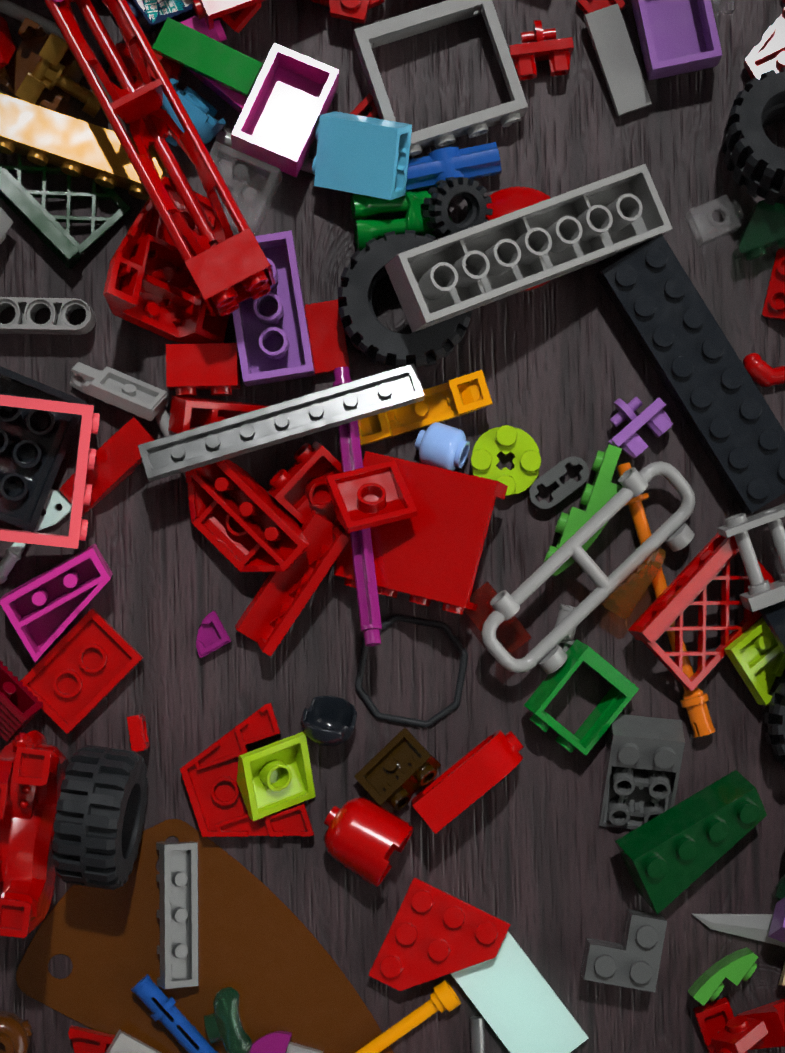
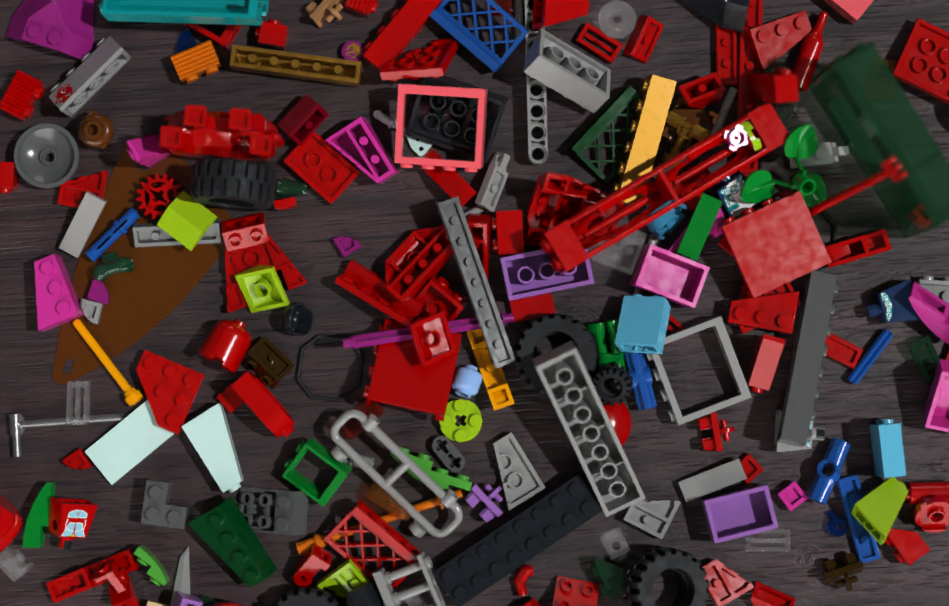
camera: 85 degrees right, 0 degrees up
none -> dark pink slope [127,134,171,168]
none -> red gear [136,173,182,220]
none -> lime slope [157,191,218,251]
none -> light aqua slope [181,403,244,494]
none -> red tile [216,383,244,413]
none -> red bracket [222,212,269,251]
none -> clear green cone [276,177,307,199]
none -> red leg [294,543,332,587]
none -> light grey wing [493,432,546,510]
none -> light grey wing [623,500,681,539]

